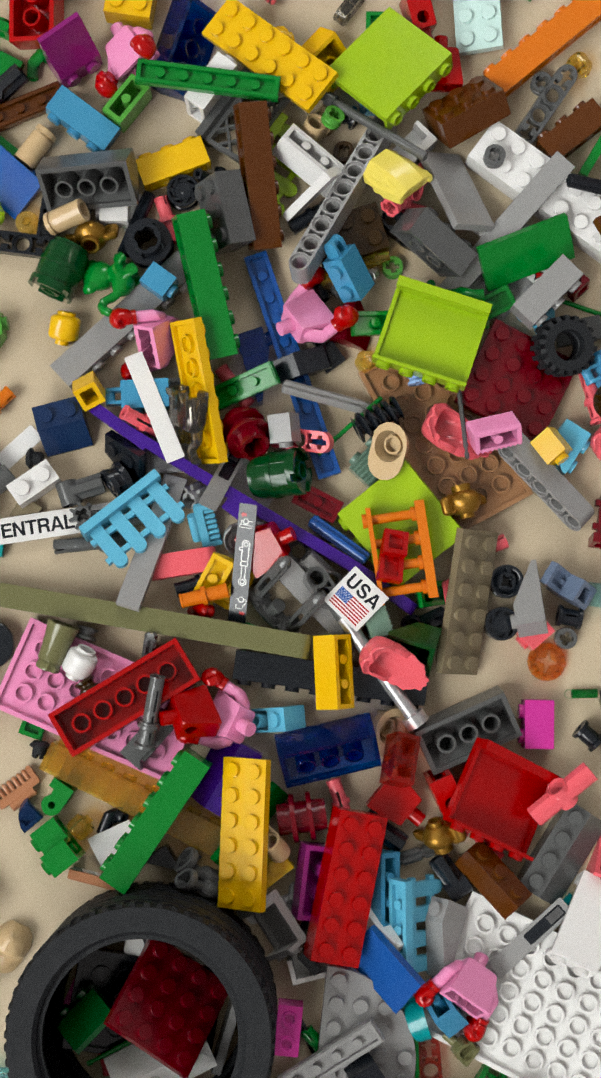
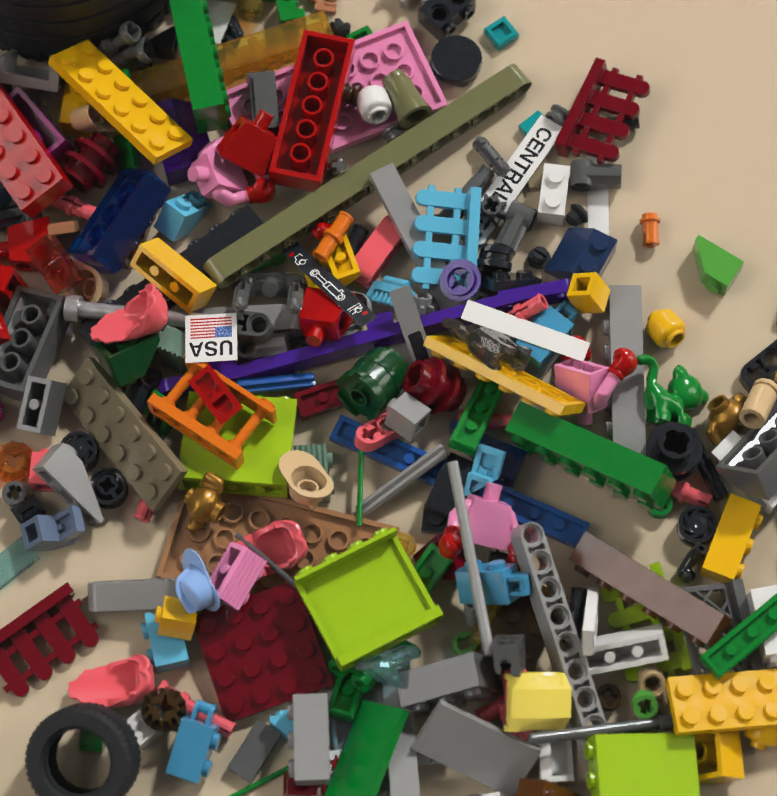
camera: 135 degrees right, 15 degrees down
dark green piece [28,236,89,304] -> none
dark grey pin [134,674,166,751] -> none
dark azure brick [139,261,179,302] -> none
dark grey brick [195,169,256,254] -> none
black piece [350,396,405,443] -> none
black tyre [530,315,598,377] -> none
none -> dark grey brick [16,375,67,436]
none -> nougat tile [47,220,80,235]
none -> light blue piece [175,549,220,614]
none -> clear light blue slope [355,645,420,688]
none -> gear [439,259,482,302]
none -> light grey piece [447,461,493,657]
none -> medium azure slope [464,444,507,496]
none -> dark grey axle [472,136,510,177]
none -> dark grey hinge [490,634,526,677]
none -> black piece [527,246,551,270]

